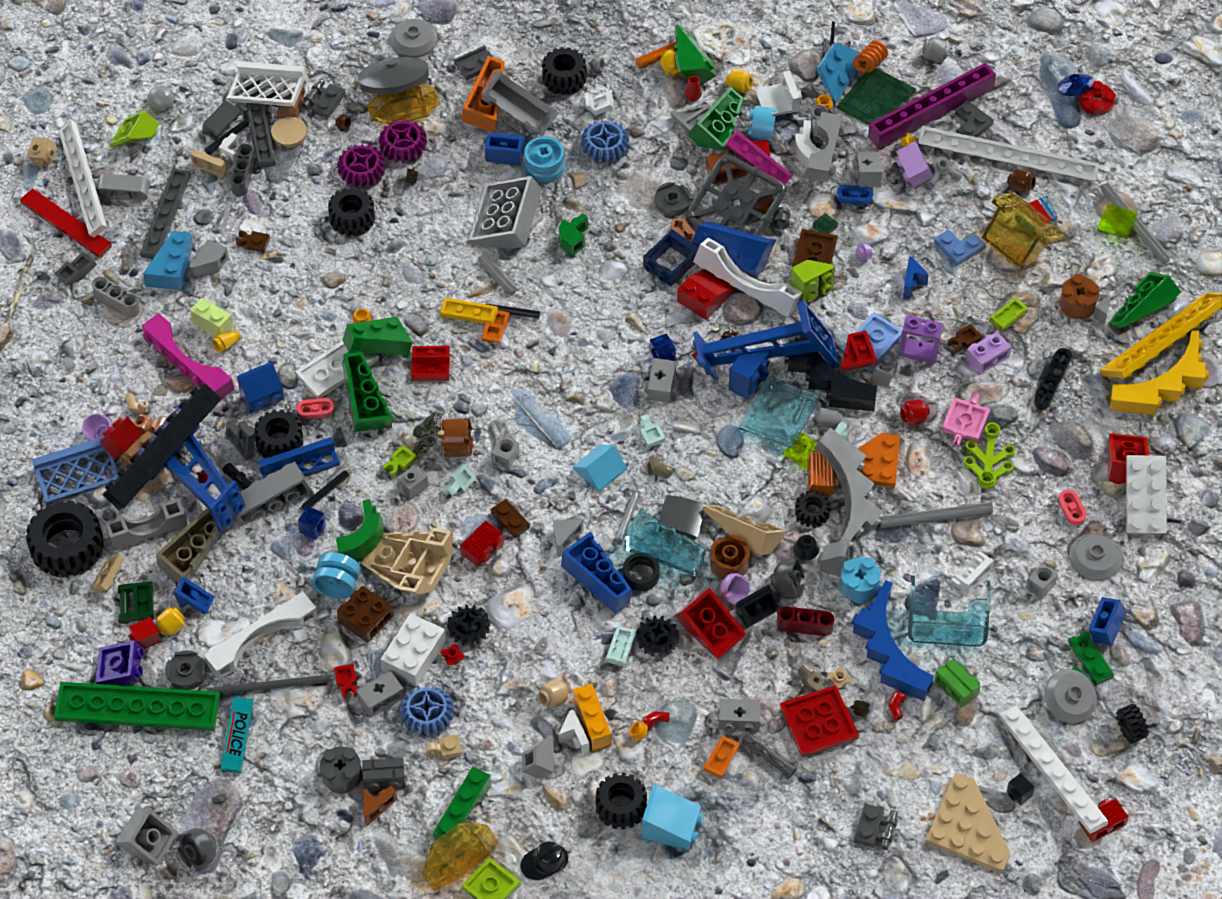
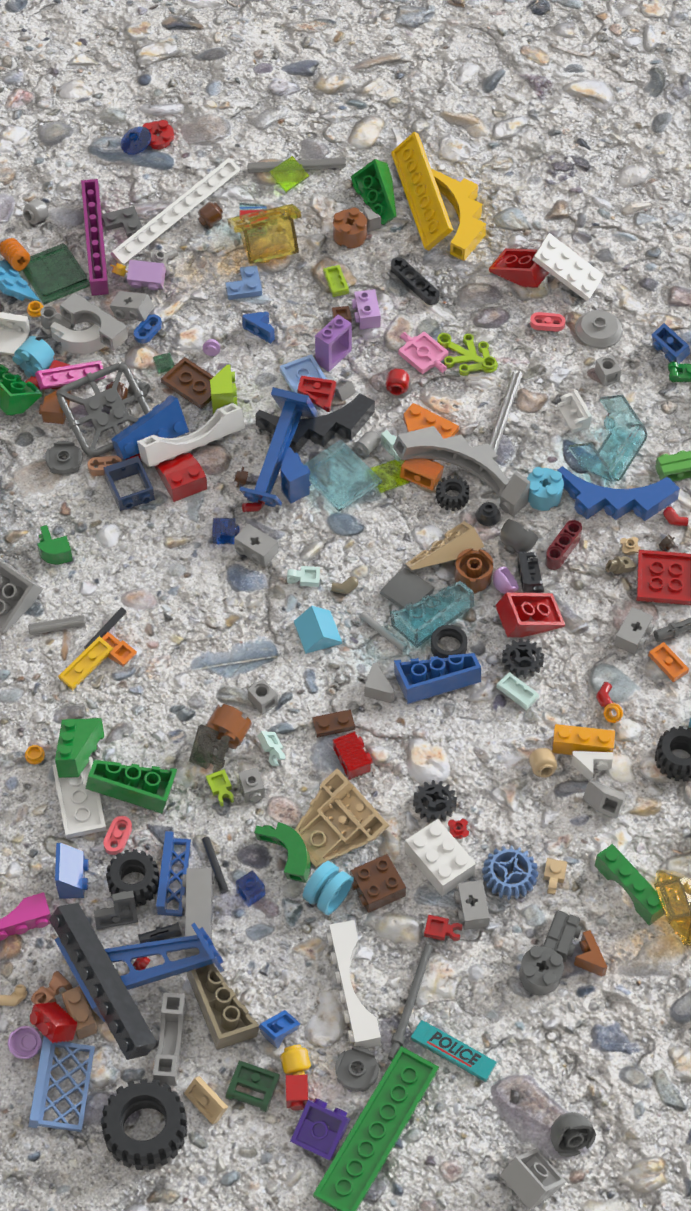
camera: 65 degrees left, 0 degrees up
red slope [411,346,450,381] -> none

